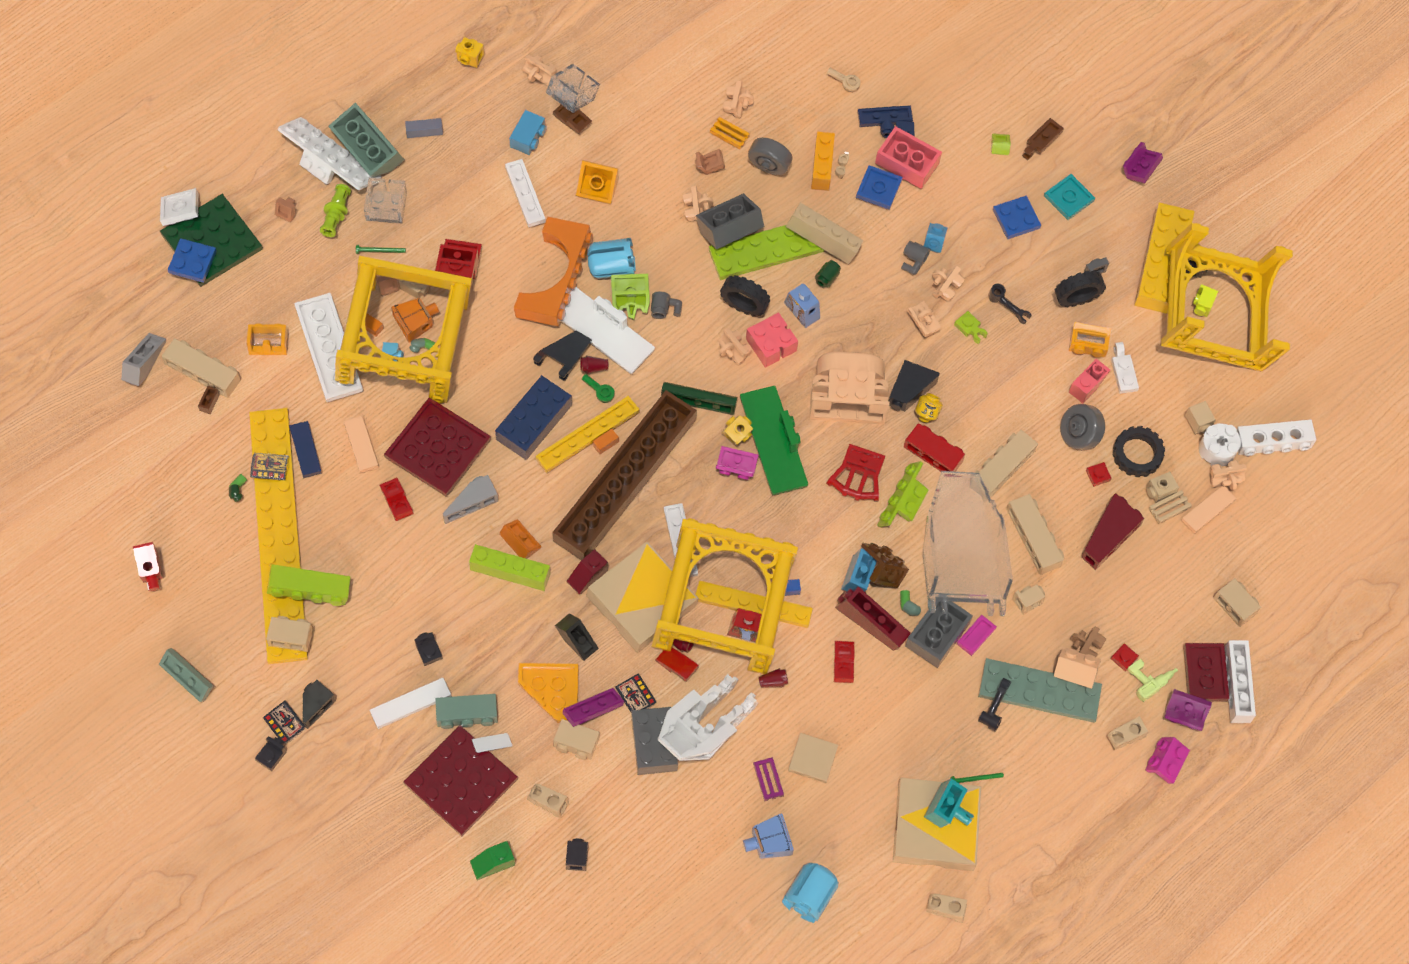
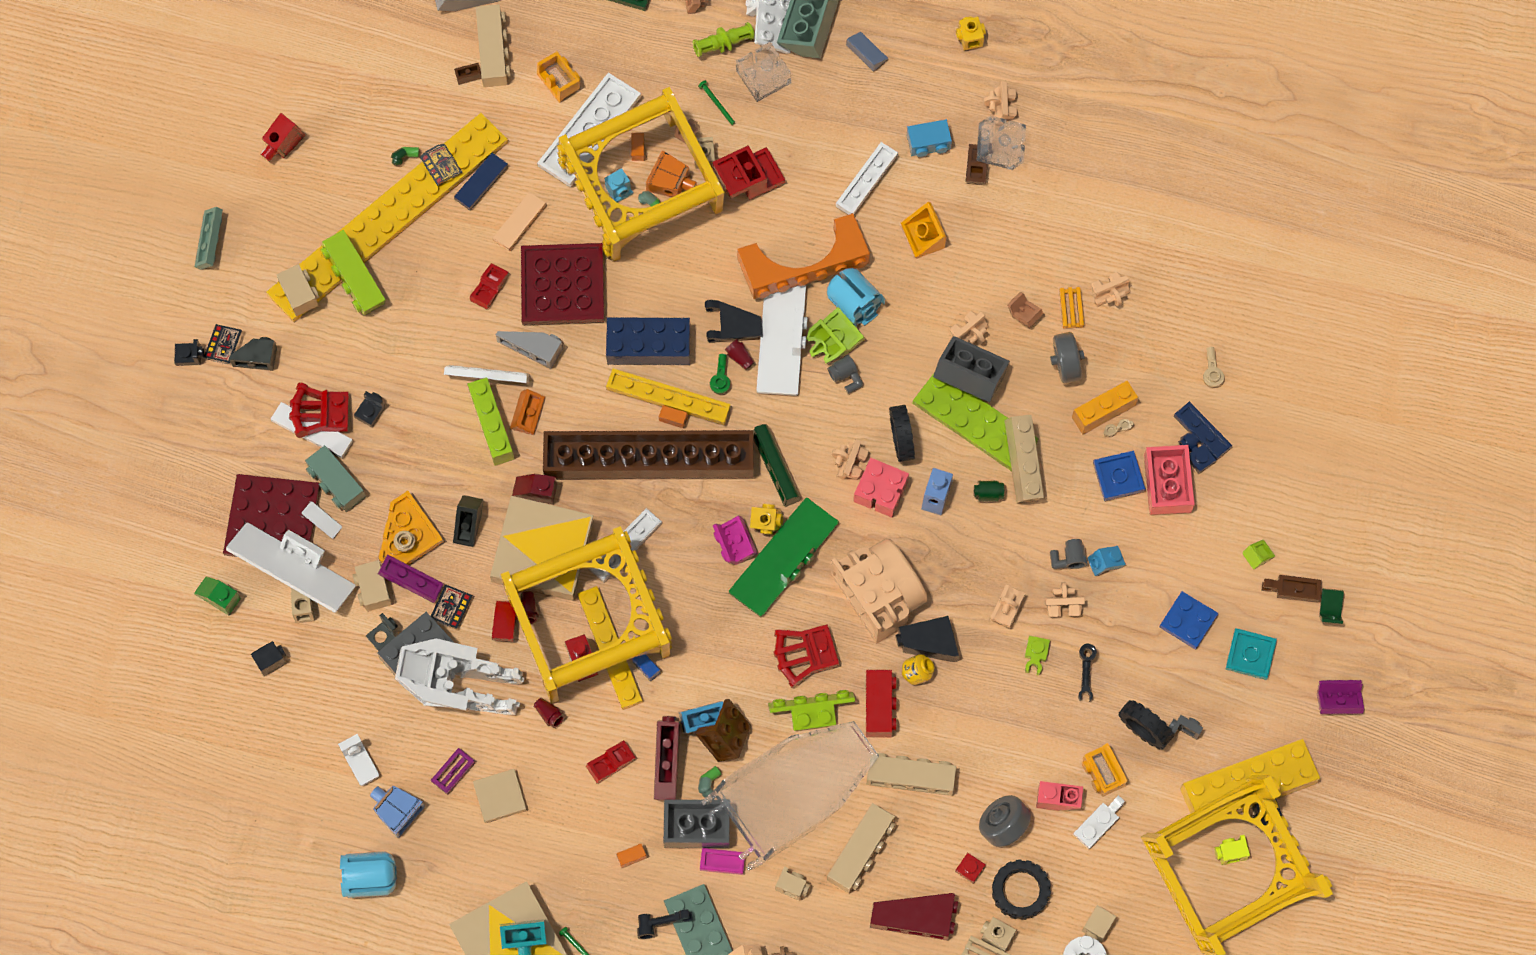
camera: 60 degrees right, 5 degrees up
none -> white bracket [226,523,355,613]
none -> red plate [289,382,349,438]
none -> white bracket [338,734,379,786]
none -> pearl dark grey bracket [366,613,398,651]
none -> tan plate [394,531,415,552]
none -> white tile [444,365,530,383]
none -> orange piece [616,843,647,868]
none -> dark green bracket [1319,588,1344,624]

